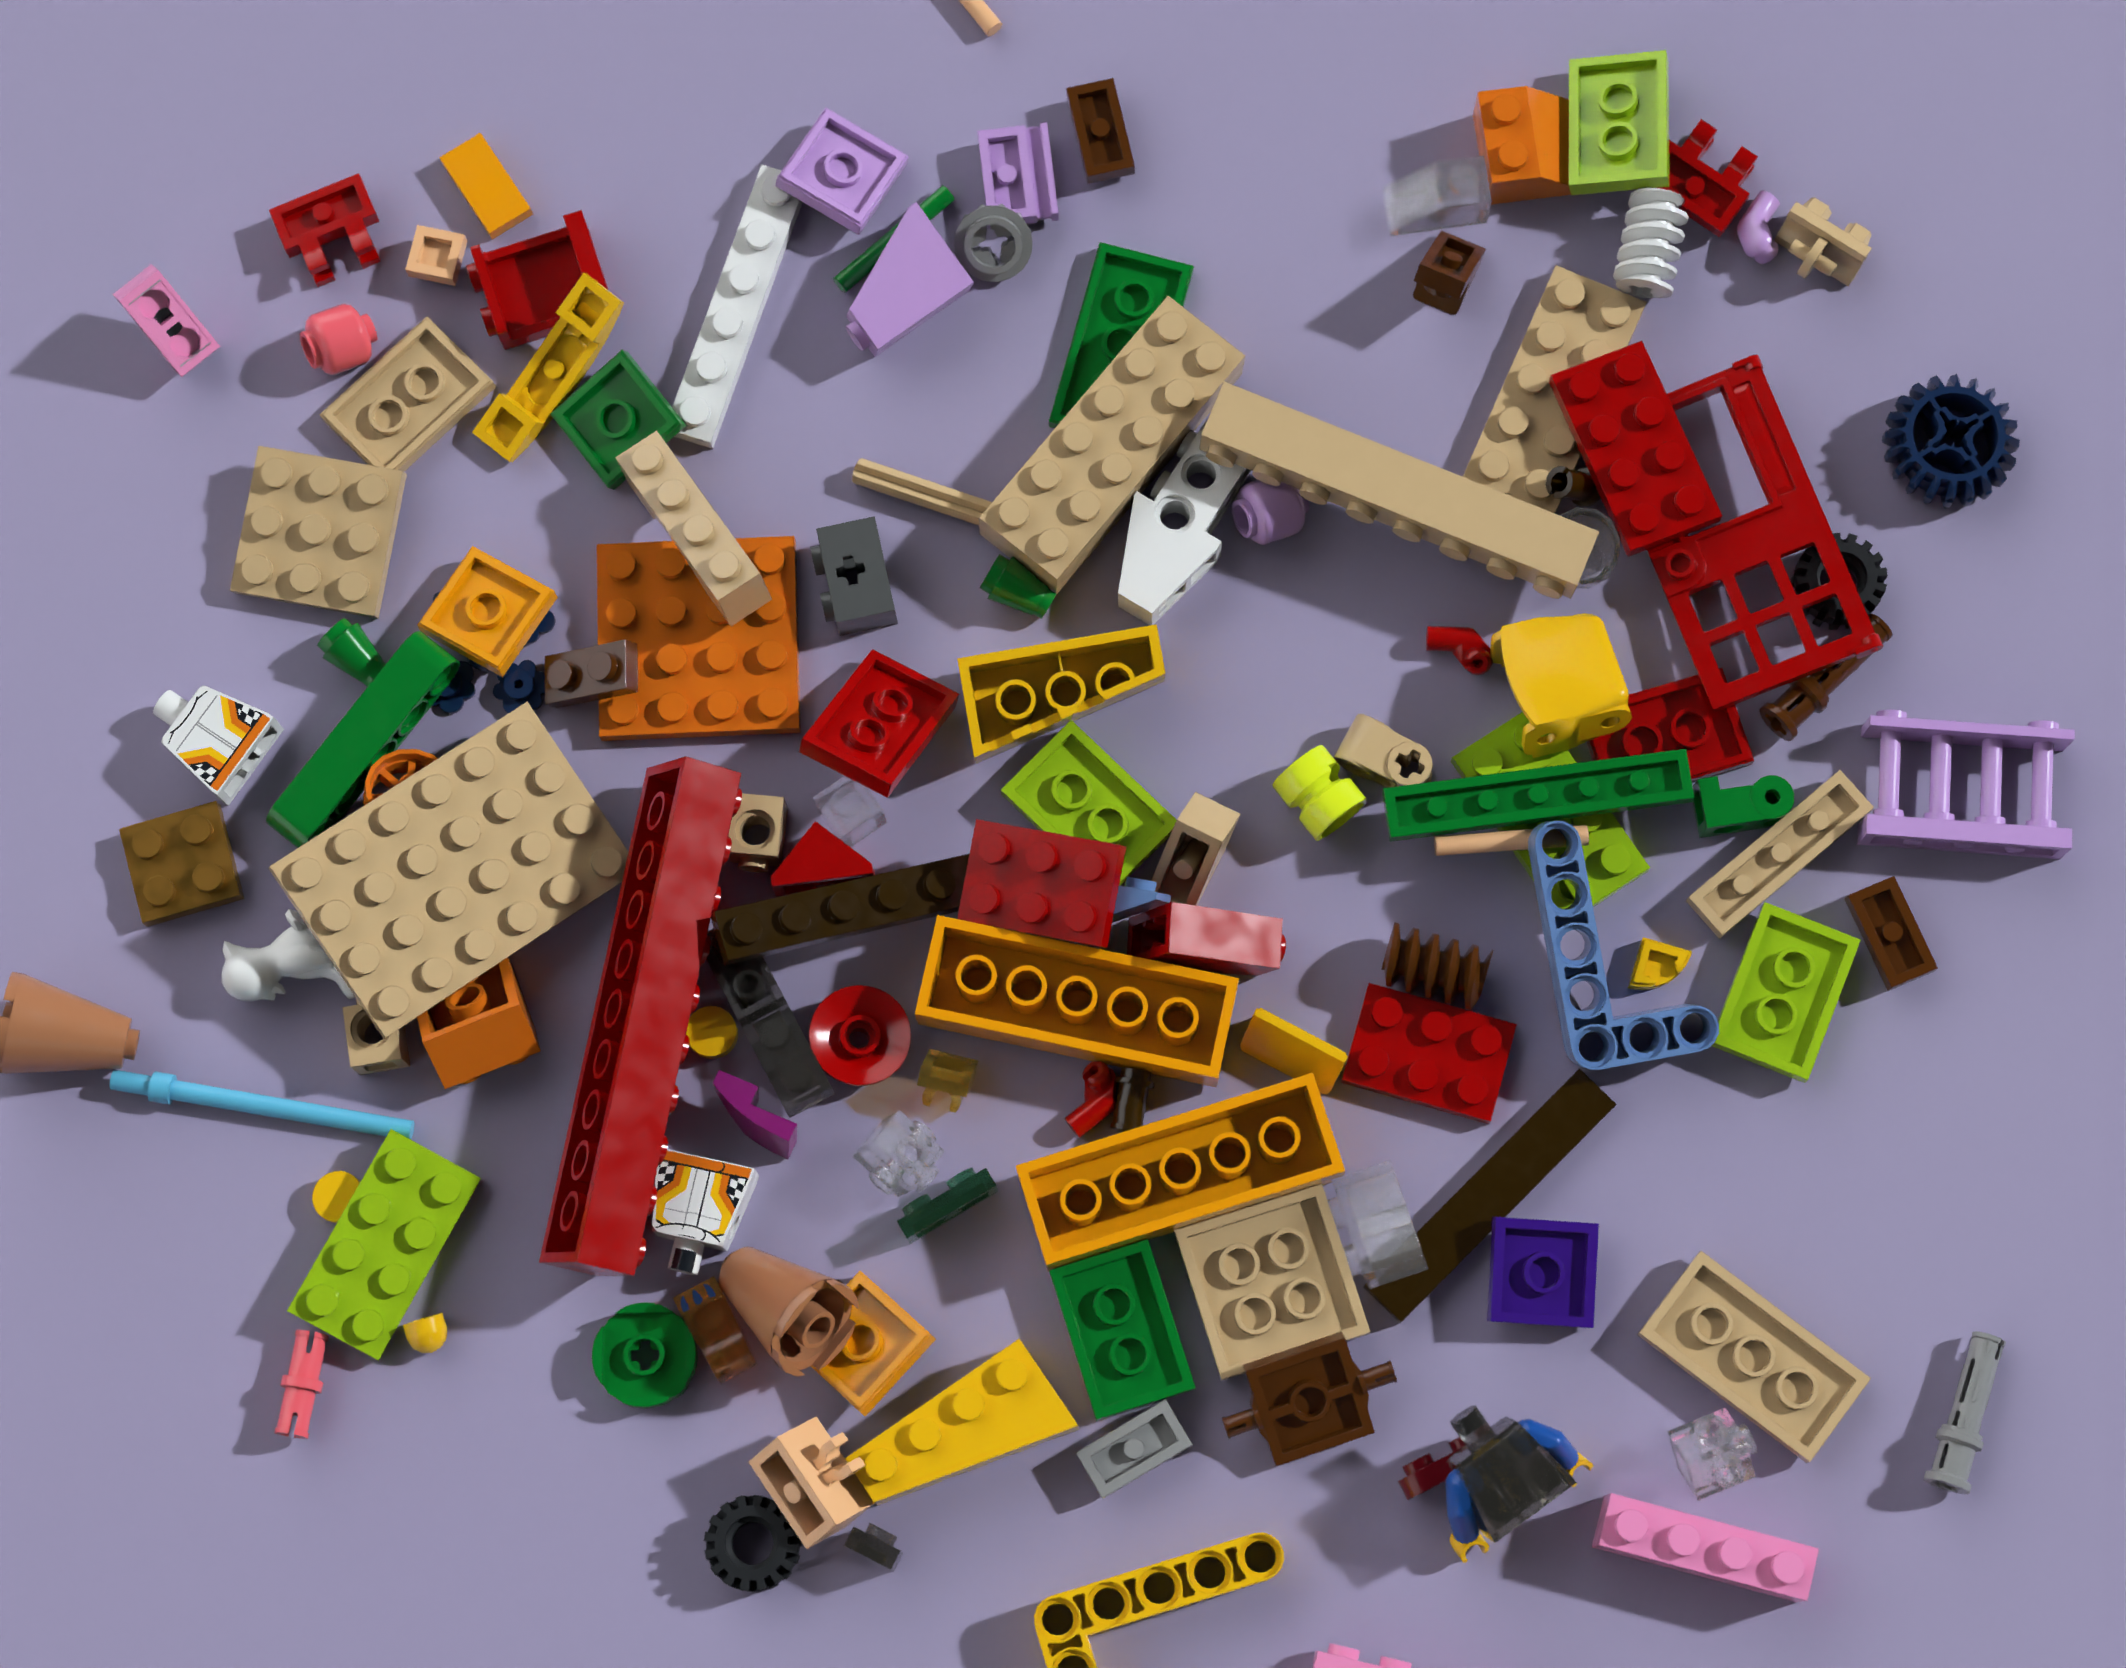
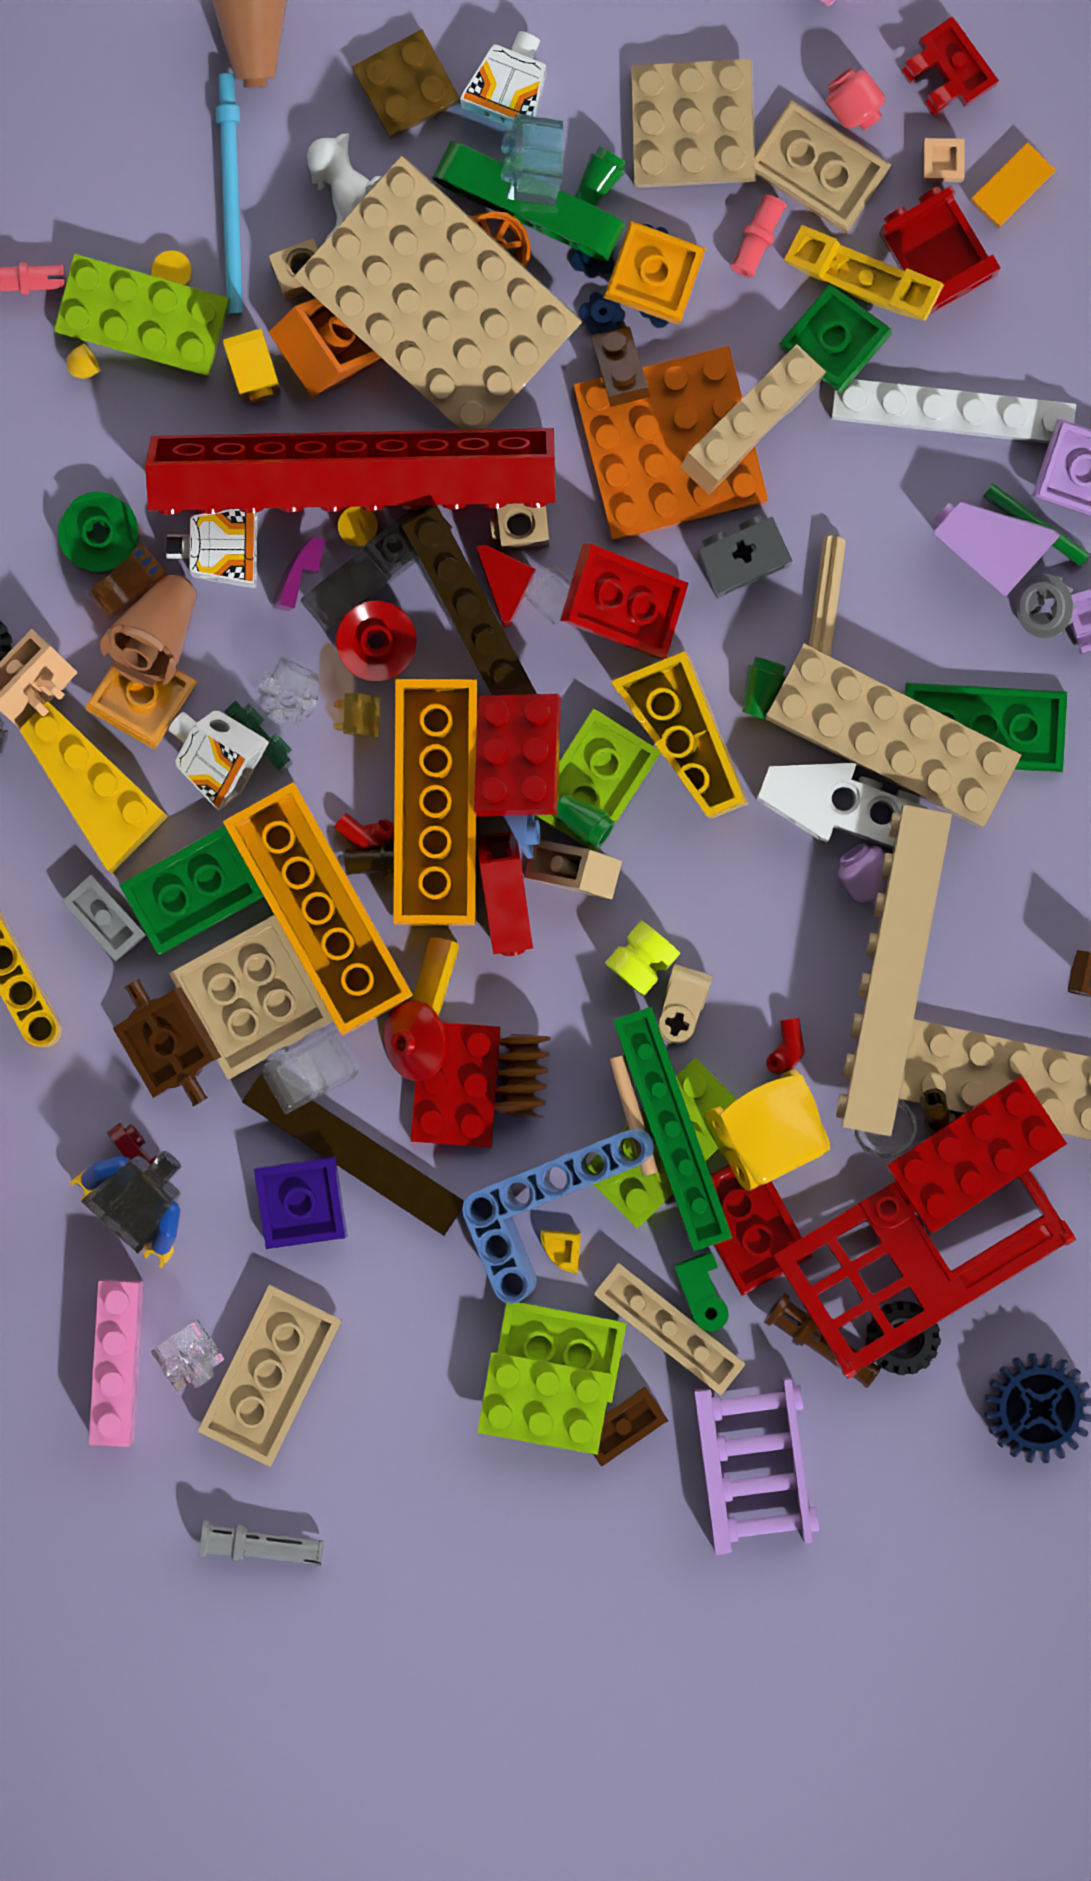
camera: 75 degrees right, 10 degrees up
none -> white torso [169,711,269,810]
none -> yellow slope [222,328,281,403]
none -> red dish [384,1000,447,1081]
none -> lime plate [477,1352,612,1455]
none -> clear light blue brick [501,114,563,206]
none -> green cone [555,794,615,848]
none -> coral pin [730,194,787,278]

